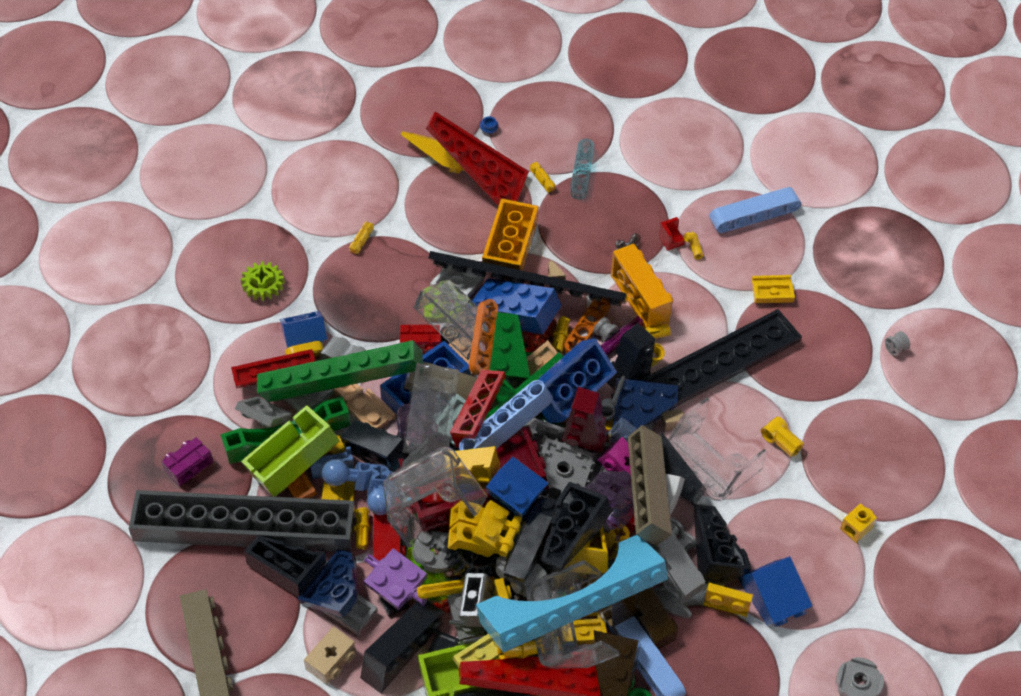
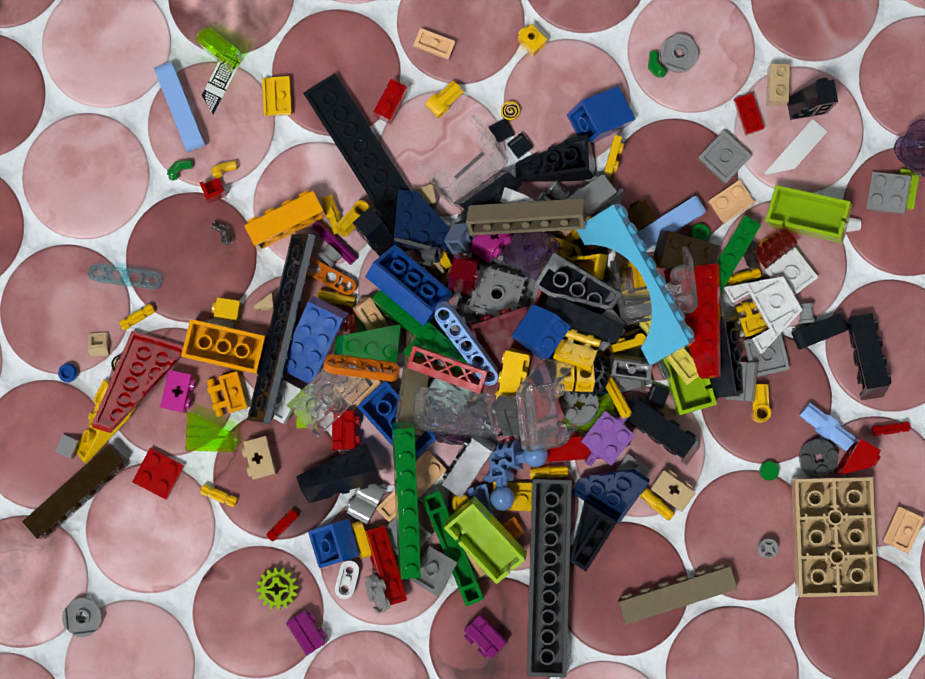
camera: 85 degrees left, 30 degrees up
none -> dark brown brick [22,444,128,539]
none -> light grey slope [55,434,80,459]
none -> light grey plate [62,598,102,637]
none -> tan slope [87,332,109,357]
none -> red plate [132,448,185,500]
none -> dark pink brick [160,370,196,413]
none -> green arm [167,159,193,181]
none -> clear neon green slope [185,412,238,453]
none -> clear neon green slope [195,26,244,73]
none -> sticker [201,53,241,115]
none -> light orange plate [206,371,248,418]
none -> yellow brick [212,298,242,322]
none -> tan brick [241,436,277,480]
none -> red axle [266,509,299,542]
none -> magenta brick [286,609,328,656]
none -> black wedge [296,443,384,503]
none -> white plate [335,560,360,599]
none -> light grey plate [365,574,390,614]
none -> red brick [373,79,408,124]
none -> light nougat plate [413,28,456,60]
none -> black tile [488,119,514,145]
none -> tile [501,101,520,121]
none -> black tile [507,133,533,160]
none -> yellow axle [639,488,675,521]
none -> green arm [648,51,667,78]

